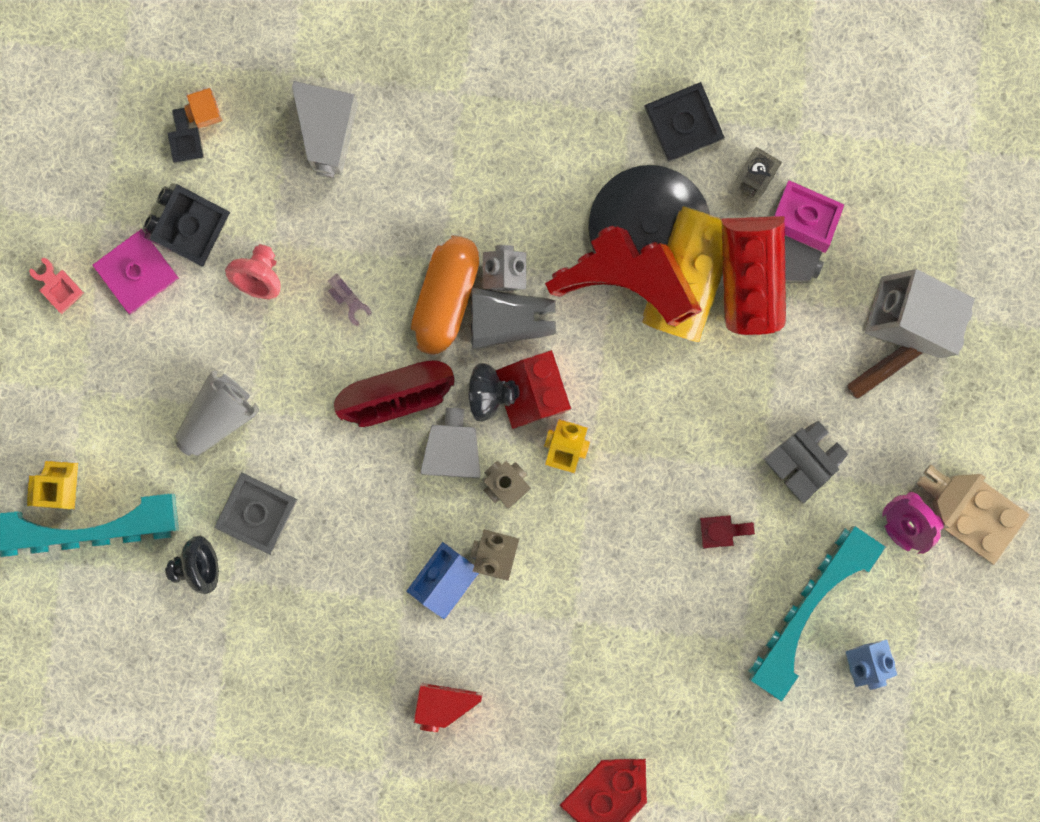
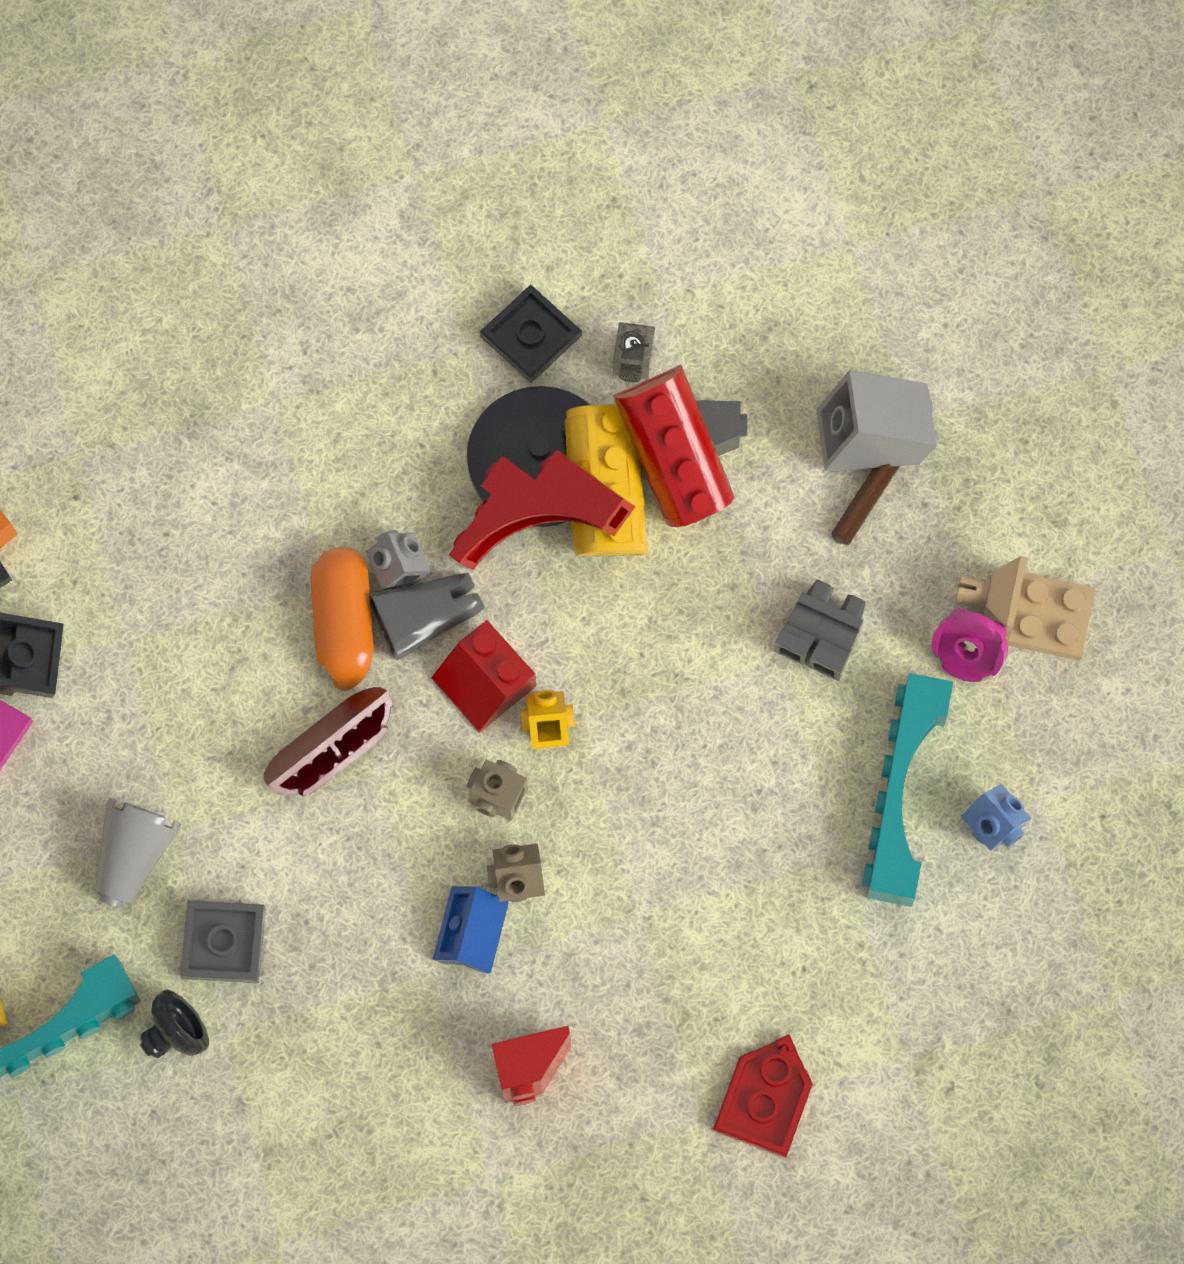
camera: 20 degrees left, 15 degrees down
coral hair [225,244,281,300] -> none
light grey slope [292,81,358,178] -> none
plate [328,273,372,327] -> none
light grey torso [421,408,480,478] -> none
black hair [468,363,520,422] -> none
dark red plate [700,515,755,549] -> none
dark pink plate [774,180,844,253] -> none

